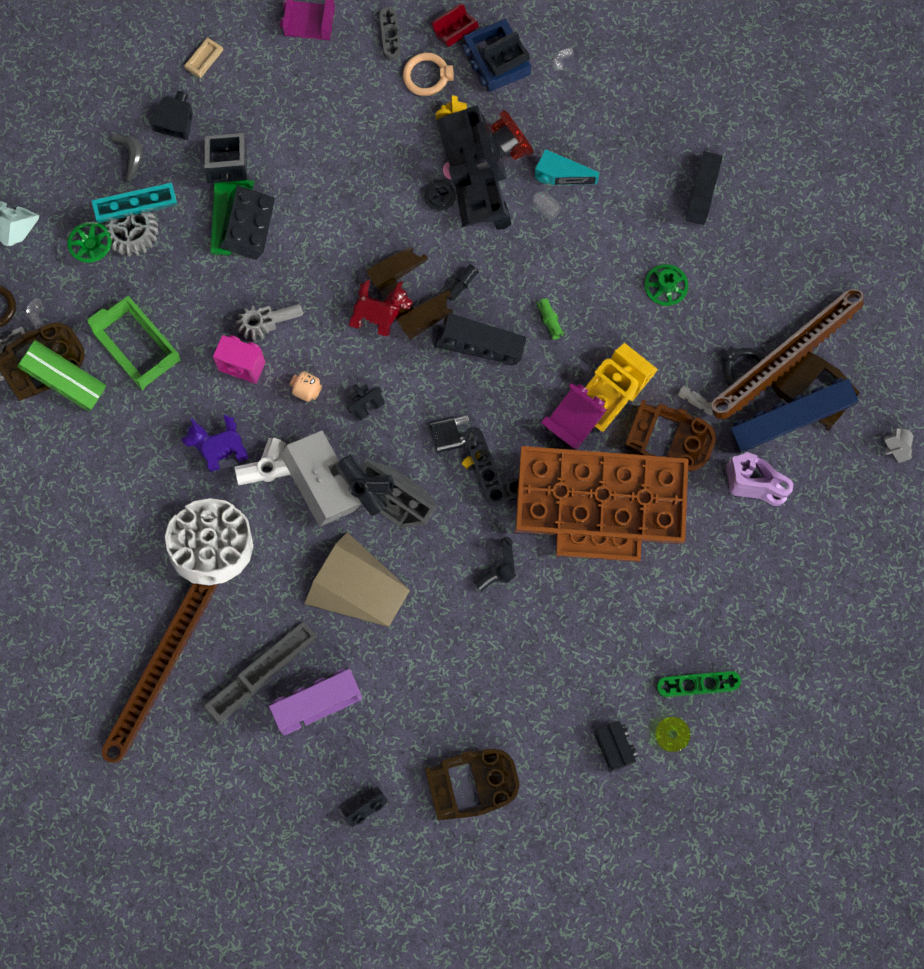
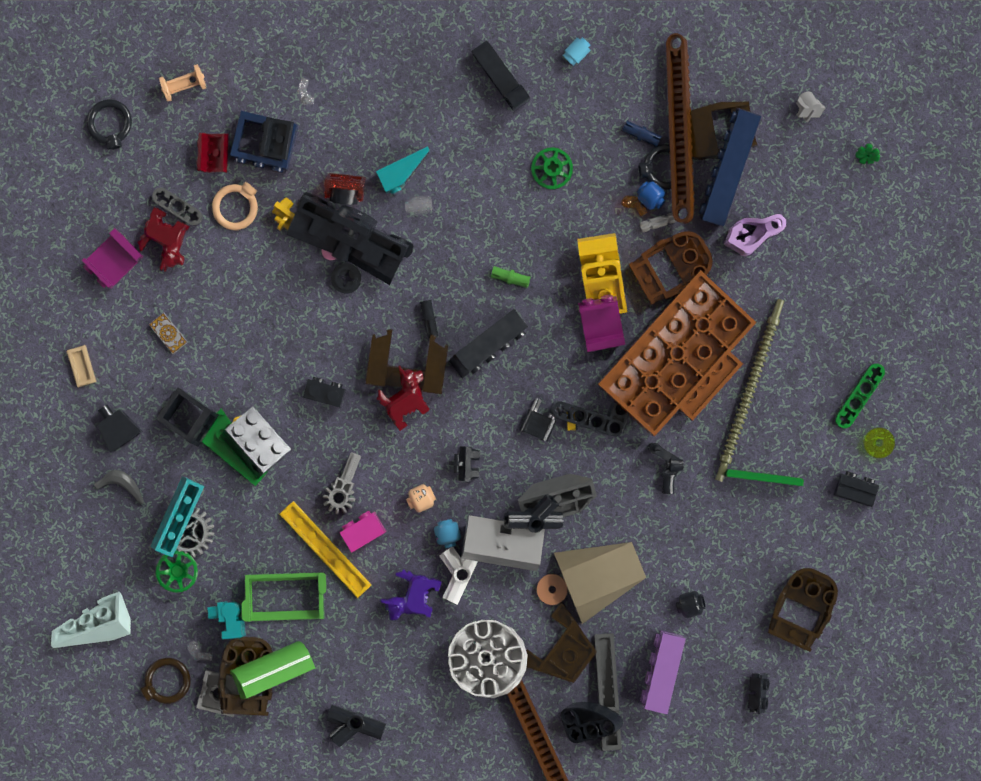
camera: 50 degrees left, 15 degrees up
none -> dark red animal [137,207,190,272]
none -> tile [149,312,188,354]
none -> teal hips [207,601,246,639]
none -> yellow tile [280,501,372,598]
none -> black brick [303,376,346,408]
none -> black piece [326,704,386,747]
none -> dark azure head [434,519,461,548]
none -> dark brown wing [526,603,597,683]
none -> nougat piece [537,574,567,605]
none -> black beam [560,702,623,743]
none -> medium azure brick [562,37,591,66]
none -> clear orange arm [621,195,648,217]
none -> dark blue pin [622,120,662,147]
none -> blue head [637,182,666,210]
none -> black head [676,591,706,618]
none -> olive hose [715,299,784,482]
none -> green tile [725,469,804,486]
none -> green plant [855,144,880,164]

